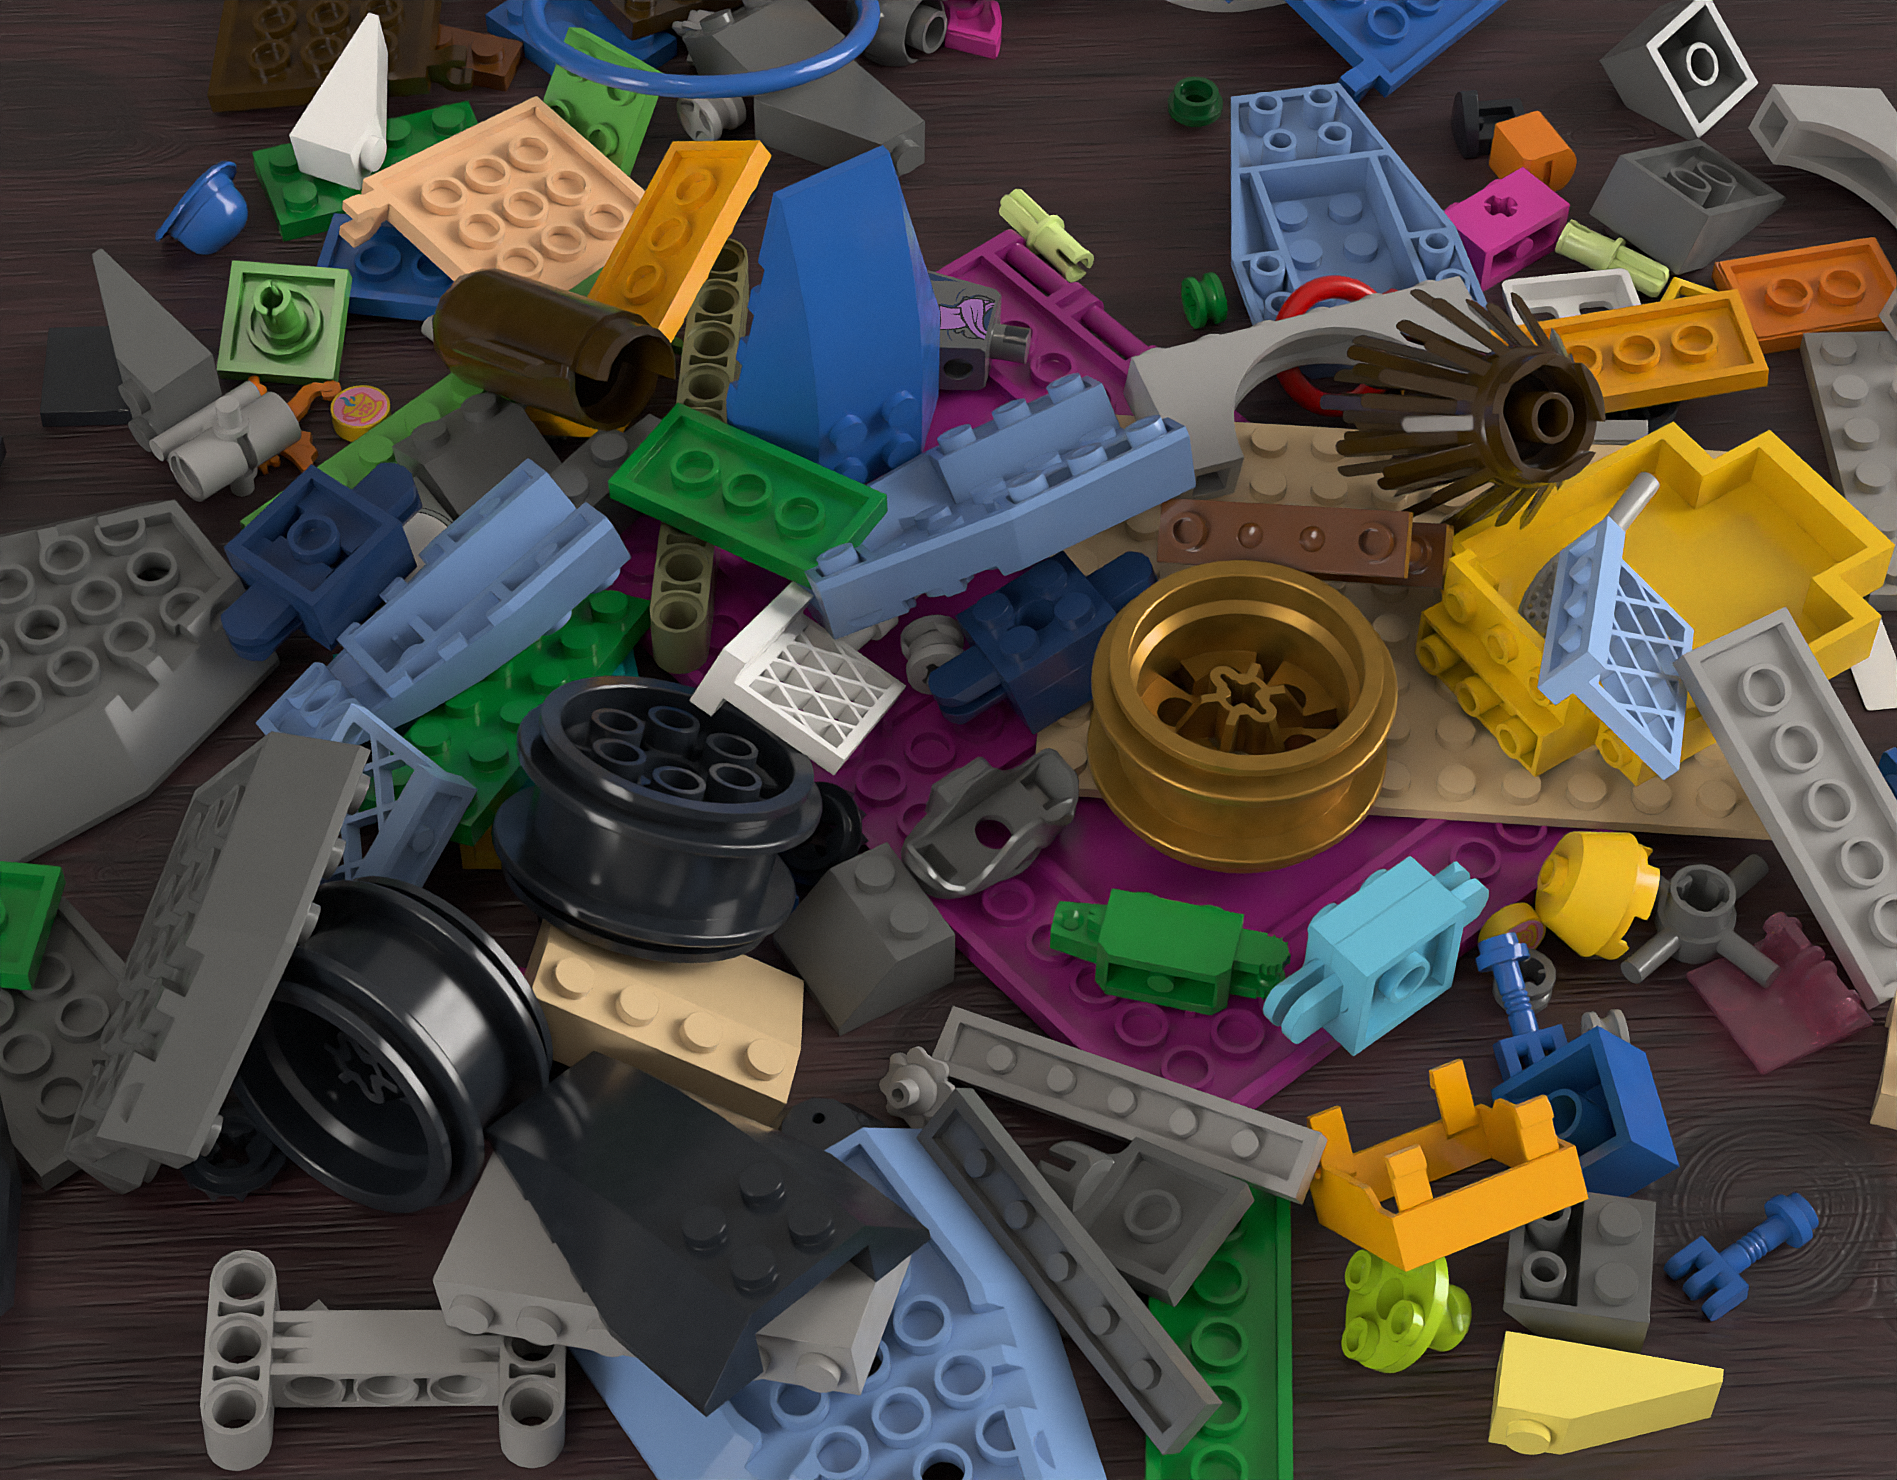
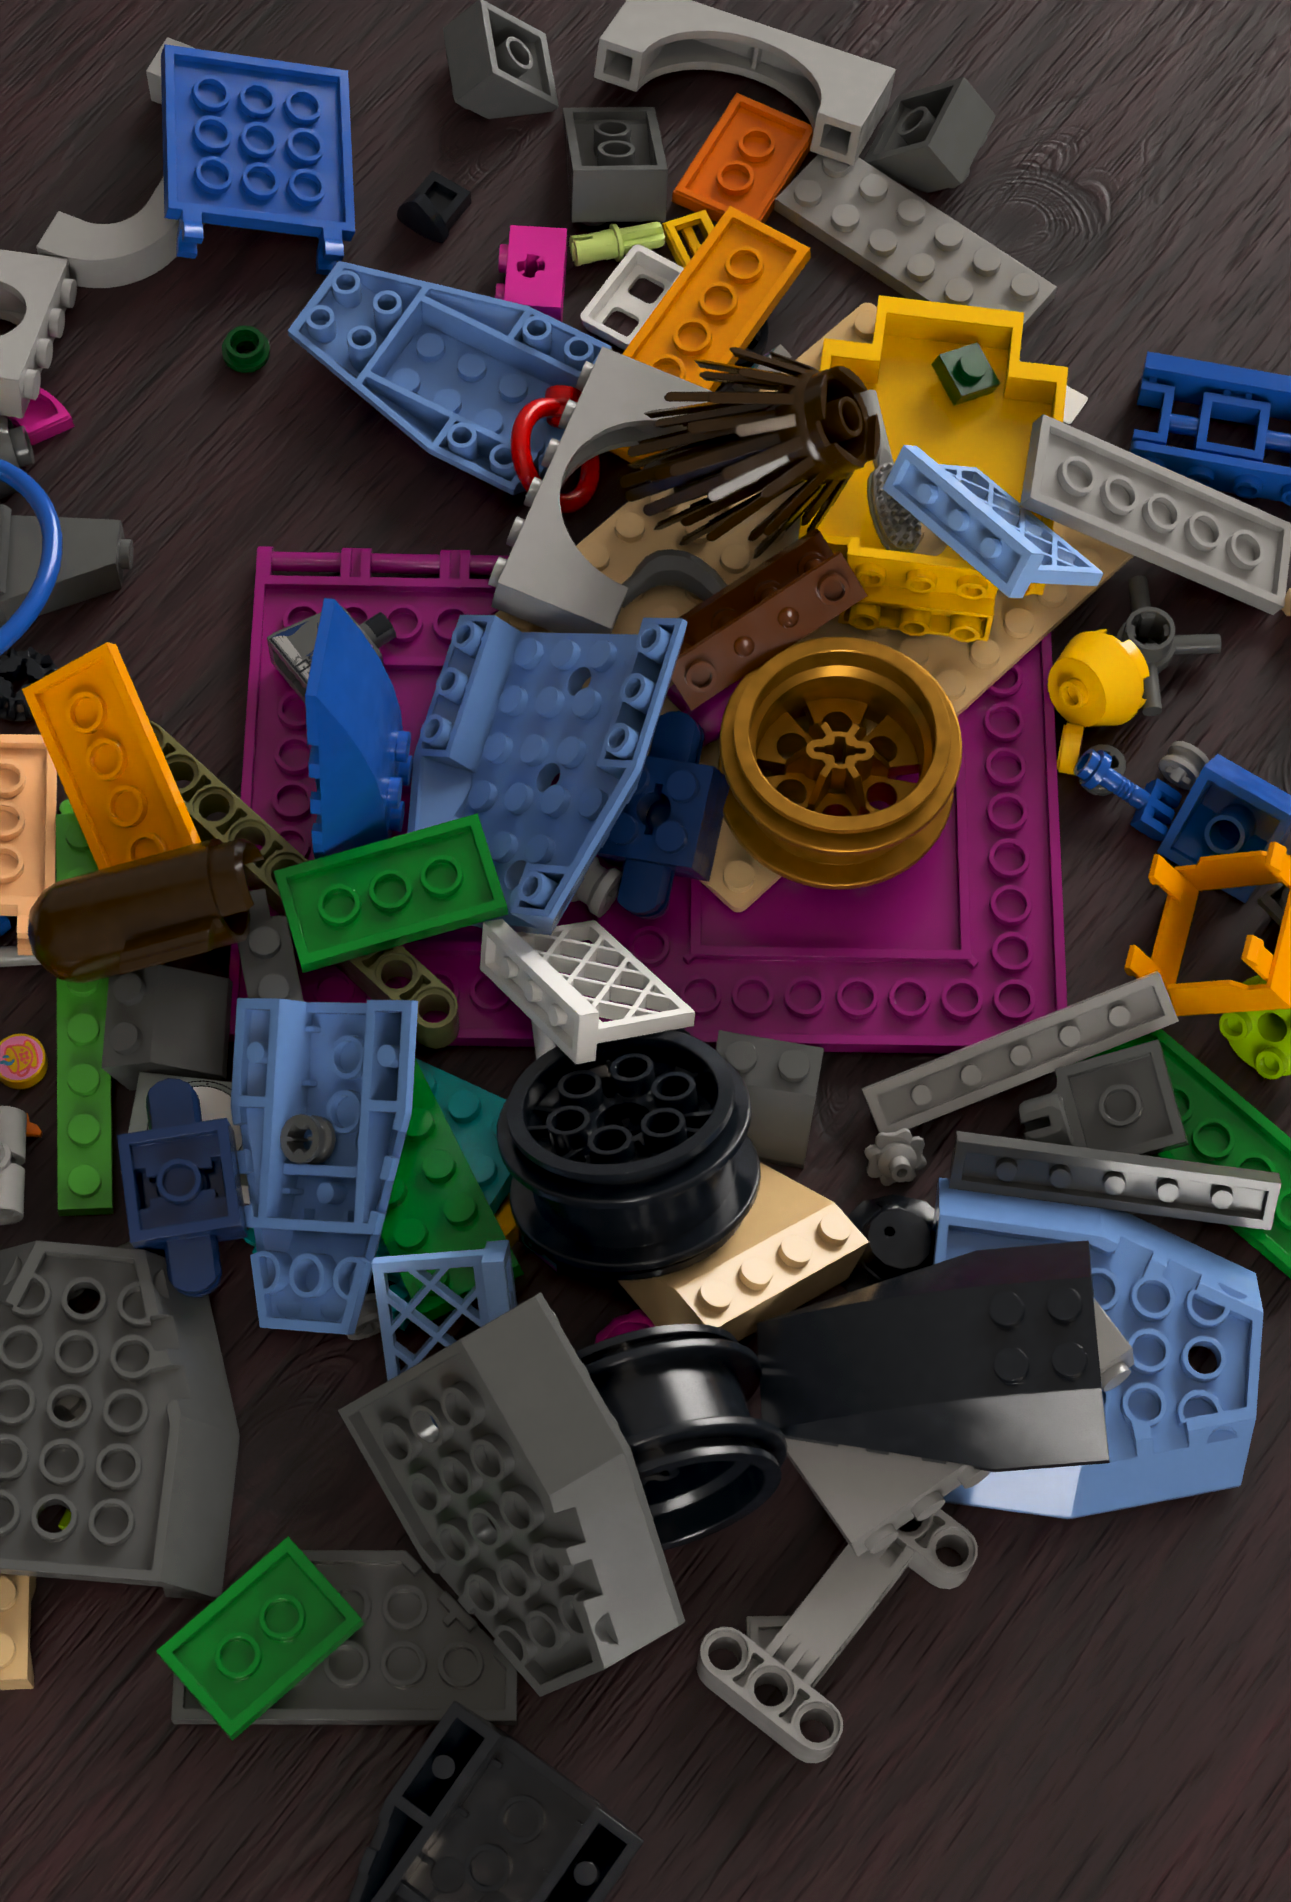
camera: 50 degrees left, 15 degrees up
dark grey piece [901,748,1079,899] -> none
yellowish green axle [999,189,1094,282] -> none
green hinge [1050,888,1291,1015] -> none
green bush [1181,272,1228,329] -> none
medium azure brick [1263,856,1489,1057] -> none
orange piece [1489,110,1577,192] -> none
clear pink hinge [1686,912,1874,1075] -> none
none -> dark grey bush [280,1114,336,1165]
none -> dark grey piece [621,549,728,608]
none -> dark green plate [931,342,1000,405]

